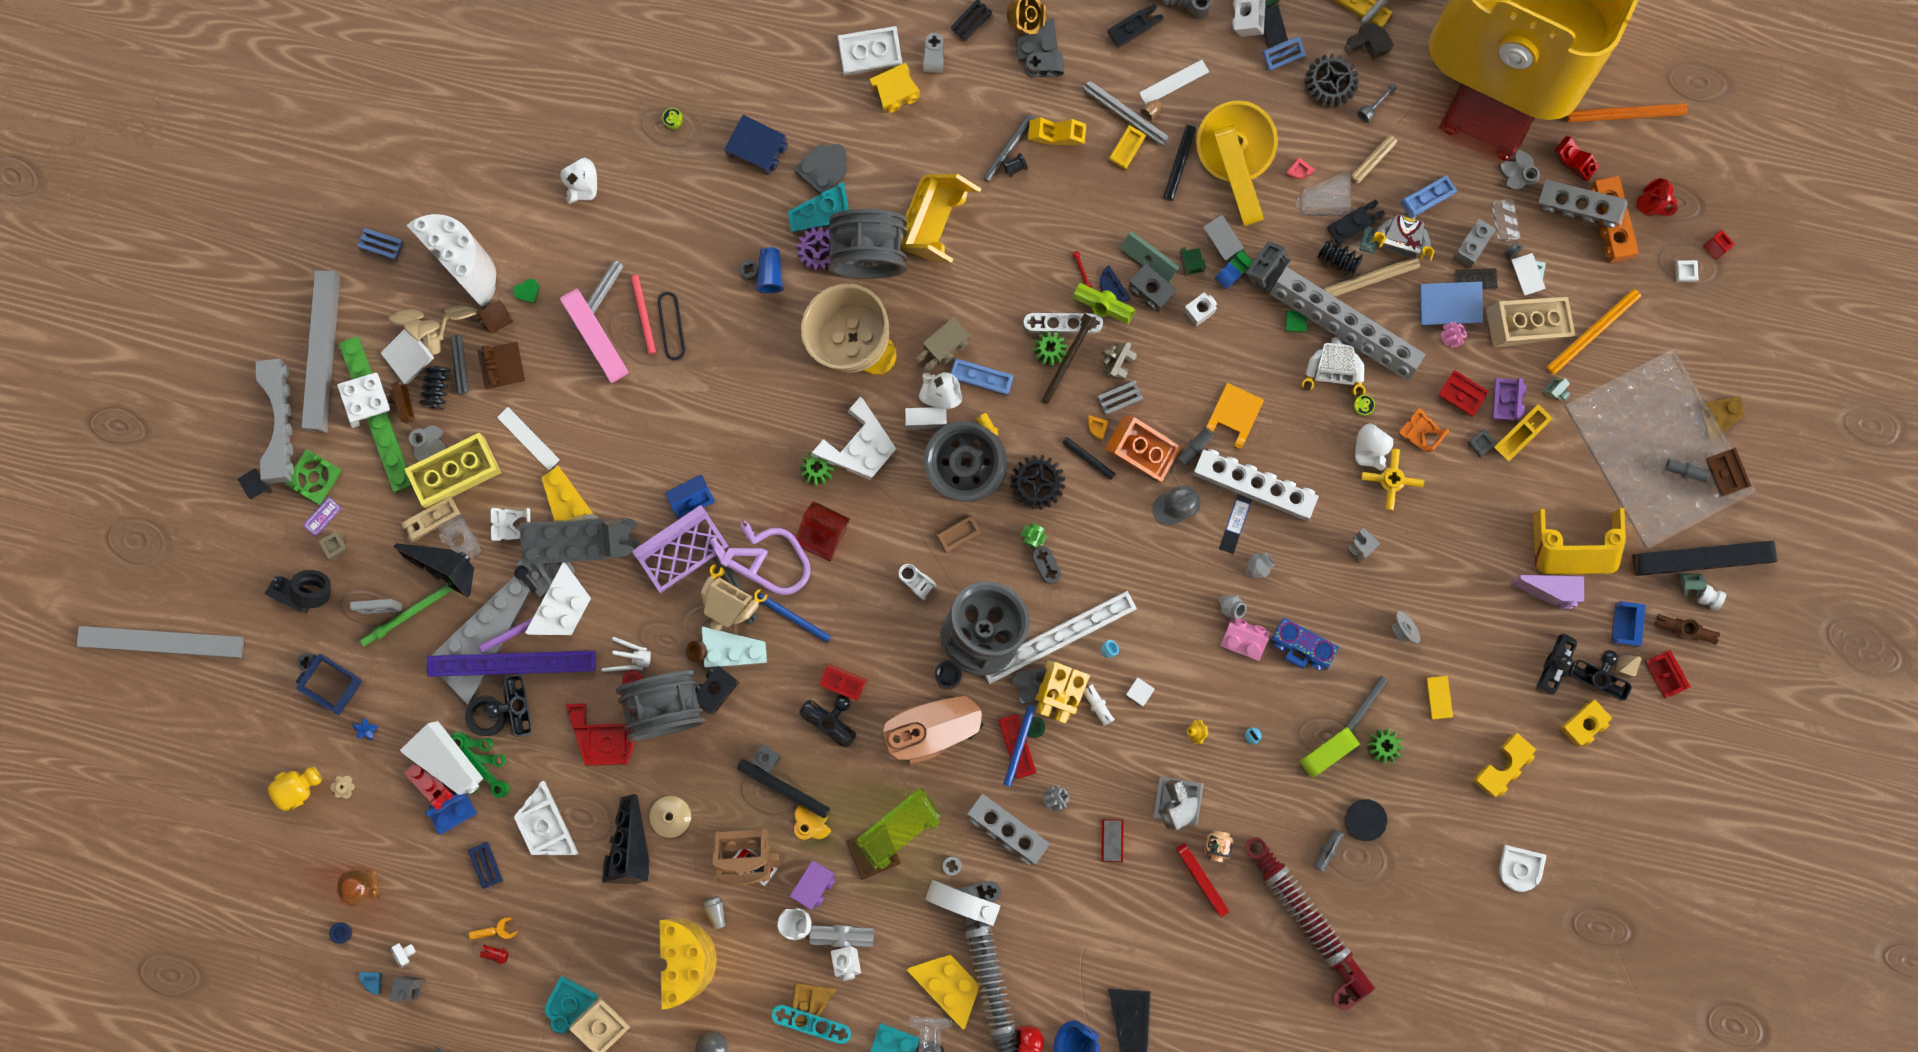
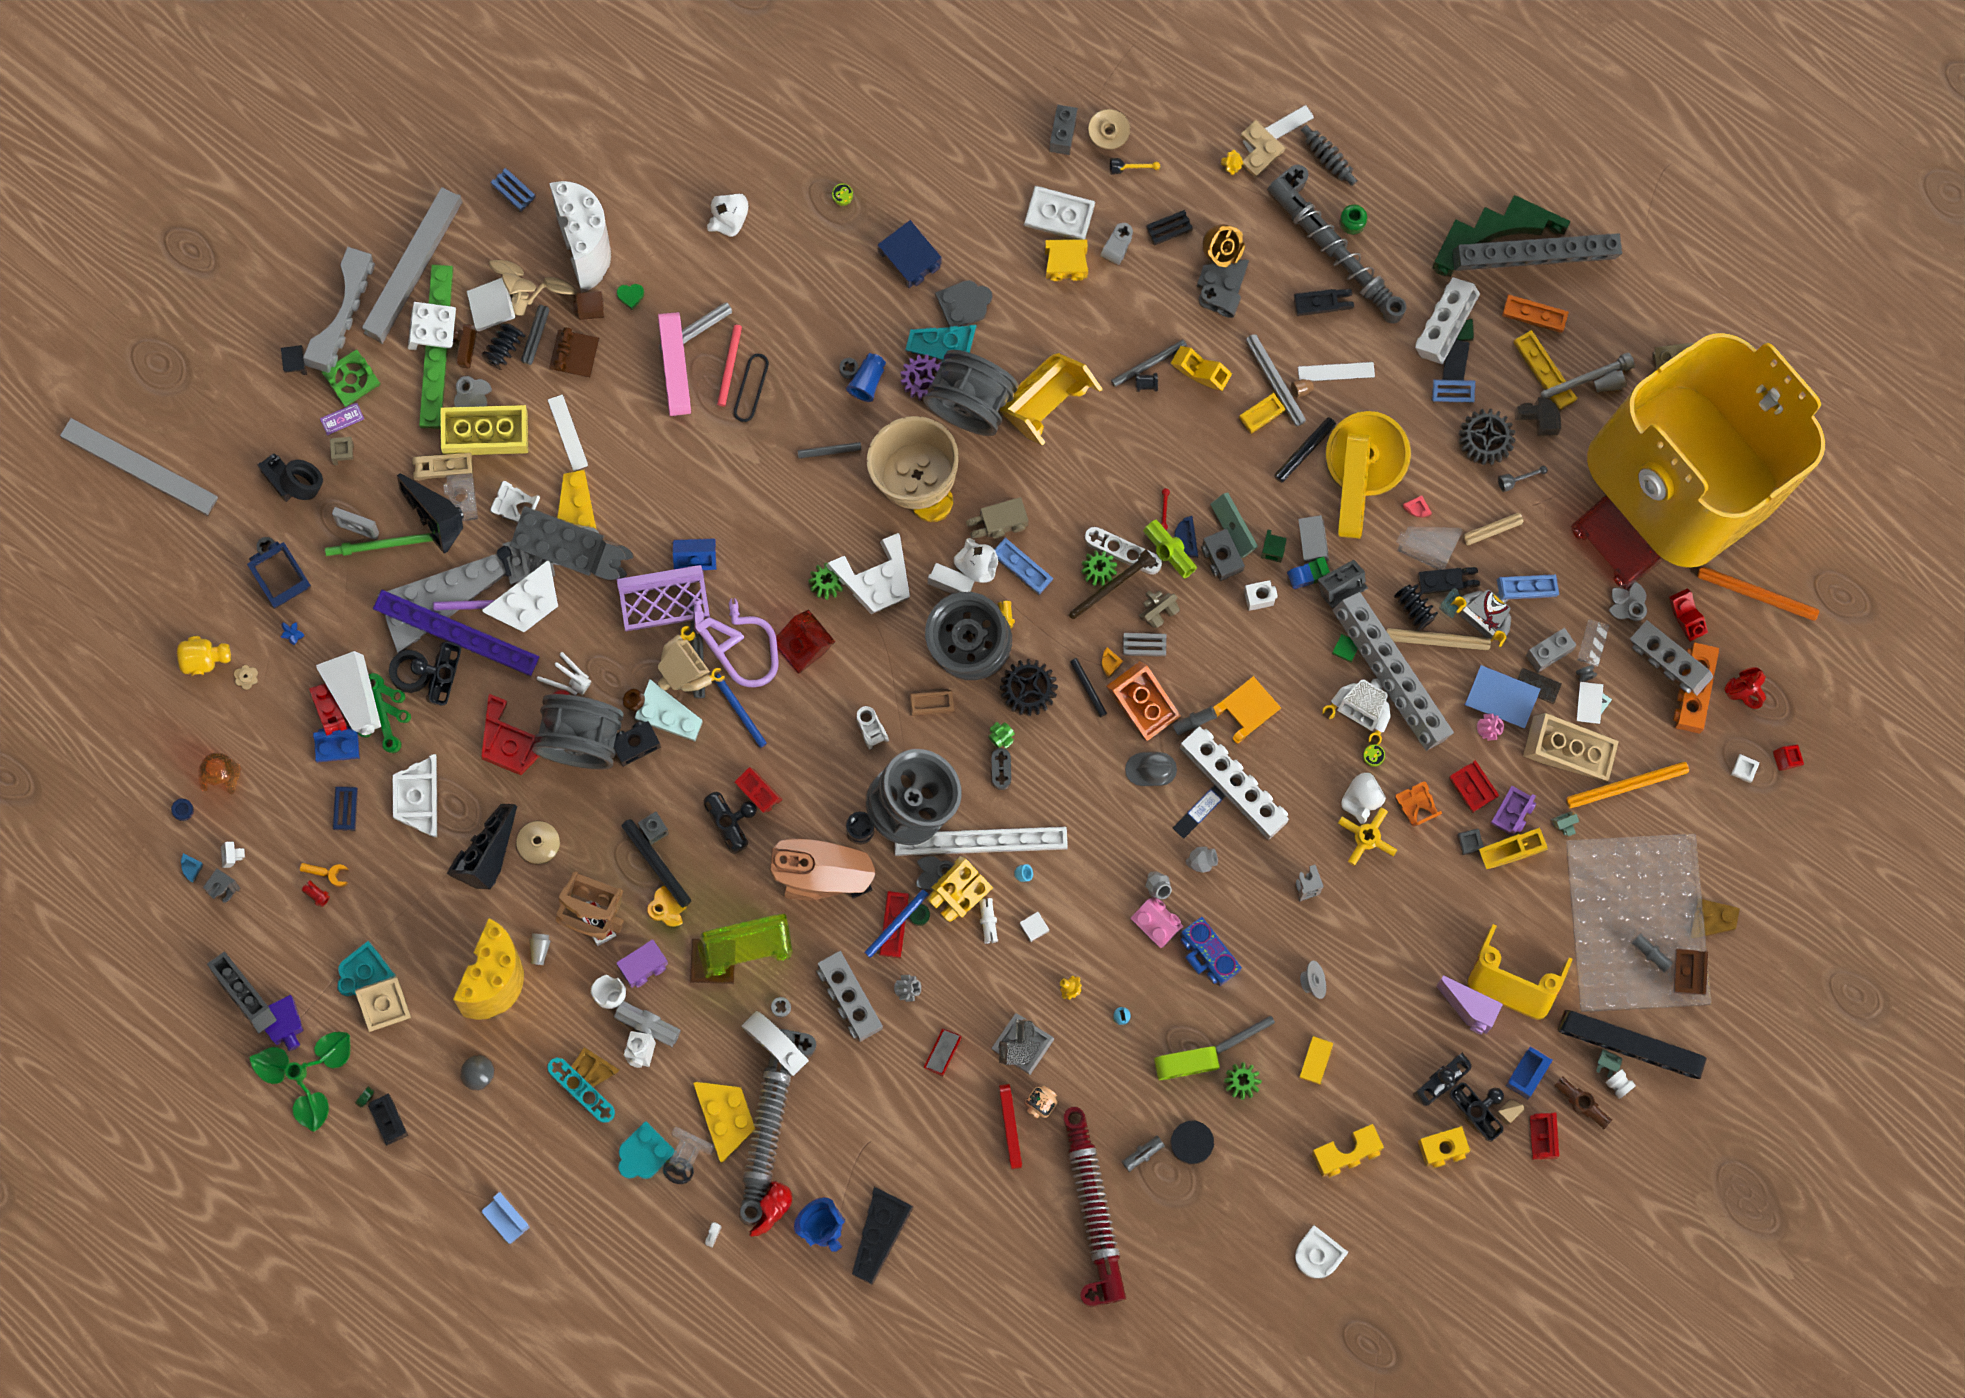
camera: 15 degrees right, 5 degrees down
none -> dark grey bar [798,442,861,459]

